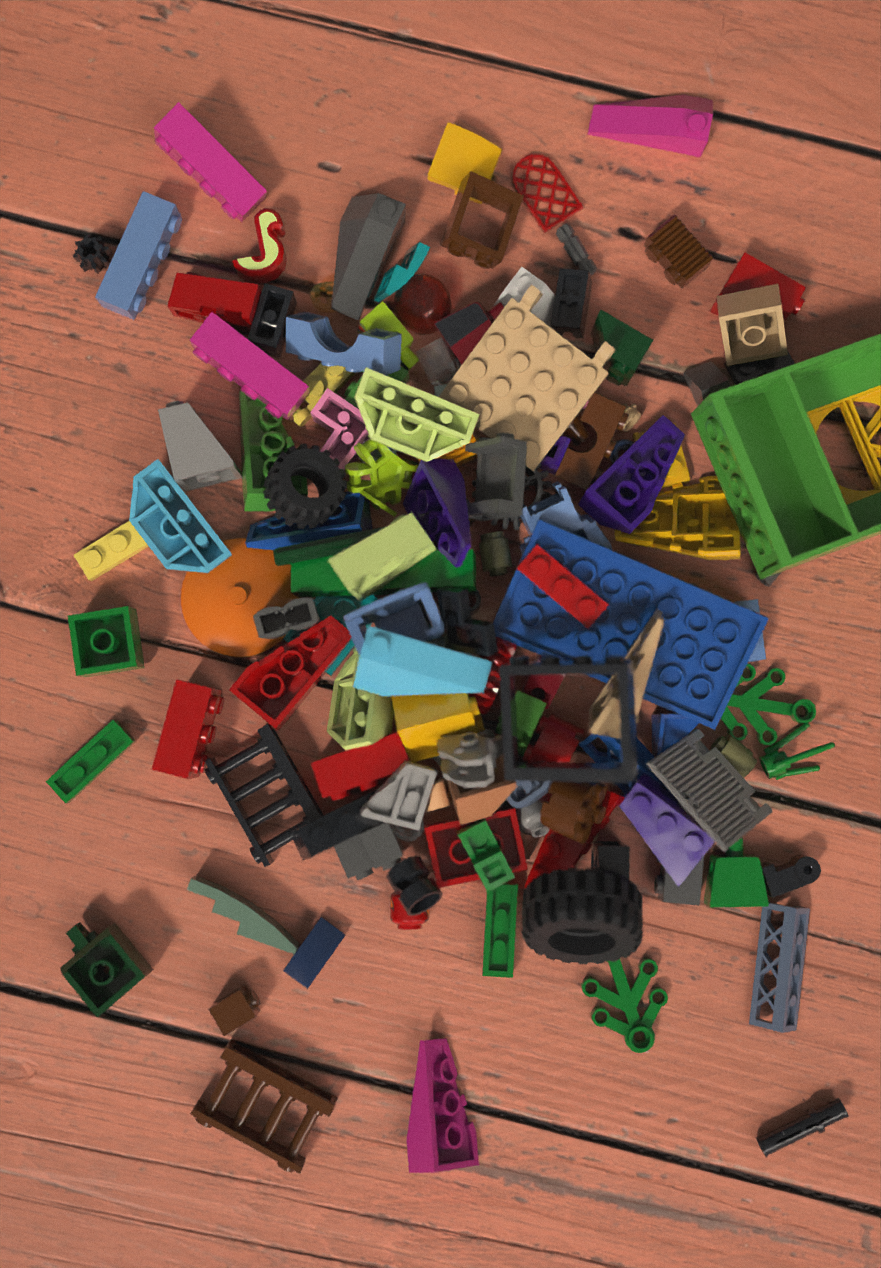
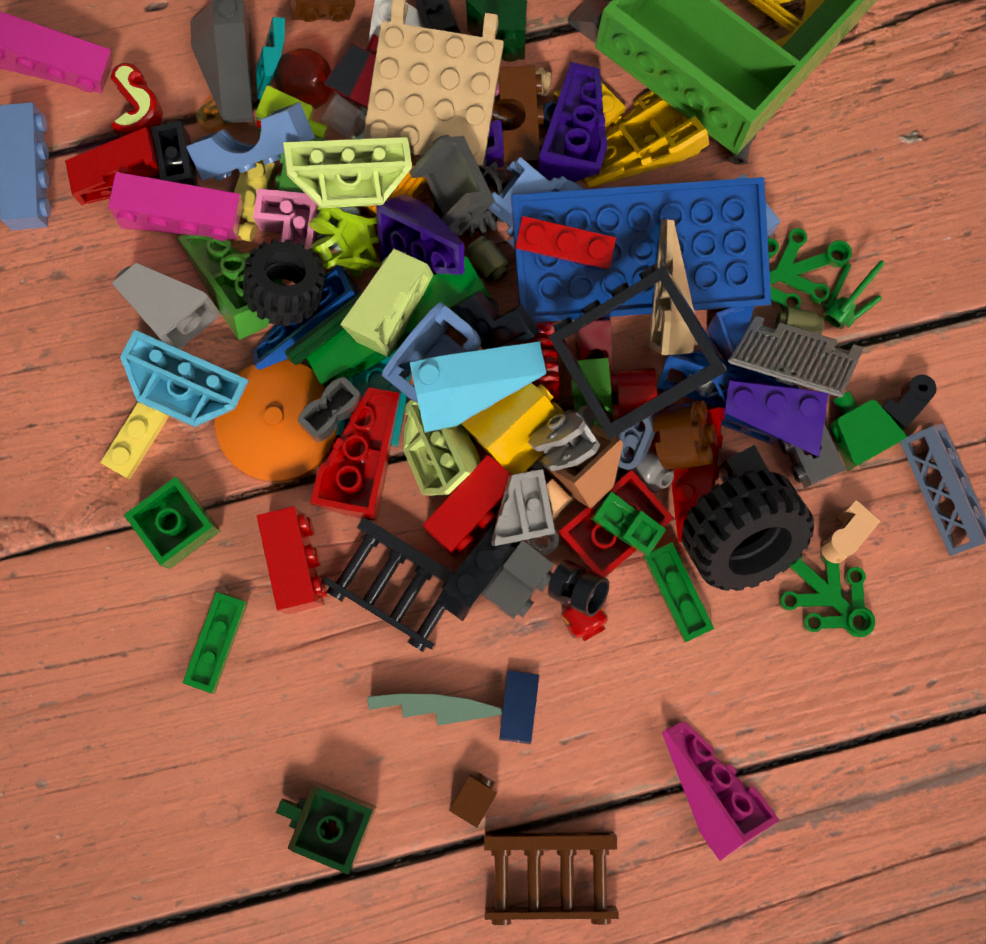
camera: 25 degrees left, 5 degrees down
none -> light nougat leg [821,500,880,563]

